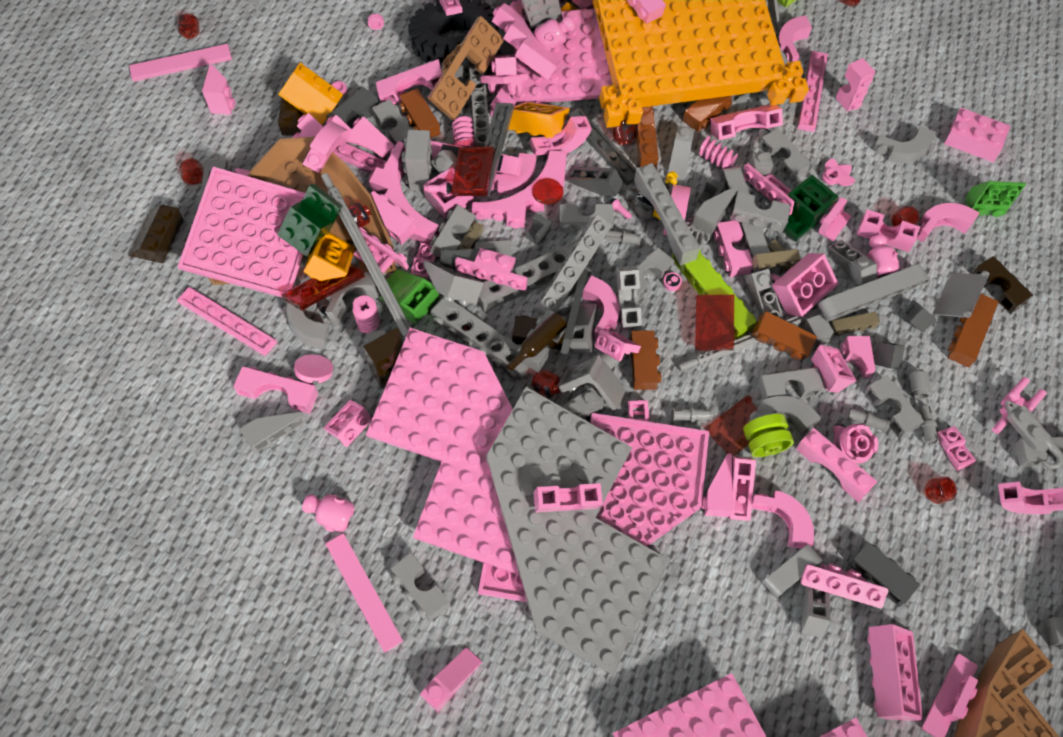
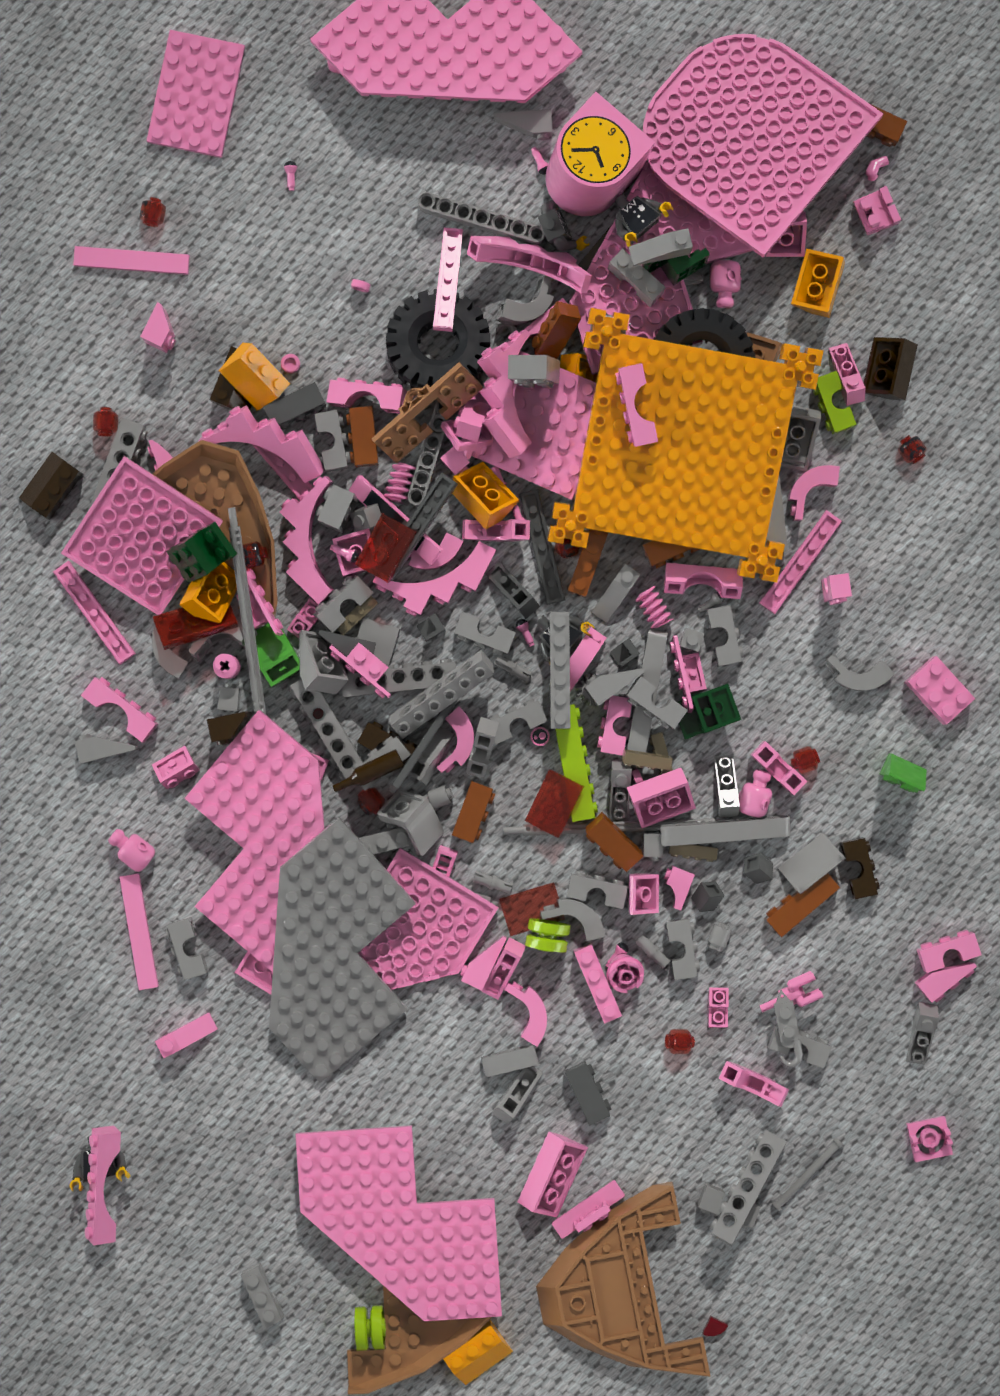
camera: 25 degrees right, 25 degrees up
bright pink tile [294,354,333,383] -> none
bright pink arch [303,122,351,174] -> none
bright pink slope [371,191,416,245] -> none
clear red piece [532,178,564,205] -> none
bright pink piece [533,16,576,51] -> none
bright pink arch [533,483,603,513] -> none
bright pink bracket [594,329,641,361] -> none
bright pink bracket [801,563,888,608] -> none
bright pink bracket [818,197,851,241] -> none
bright pink plate [822,159,856,186] -> none
bright pink arch [917,203,980,242] -> none
light grey pin [918,405,939,446] -> none

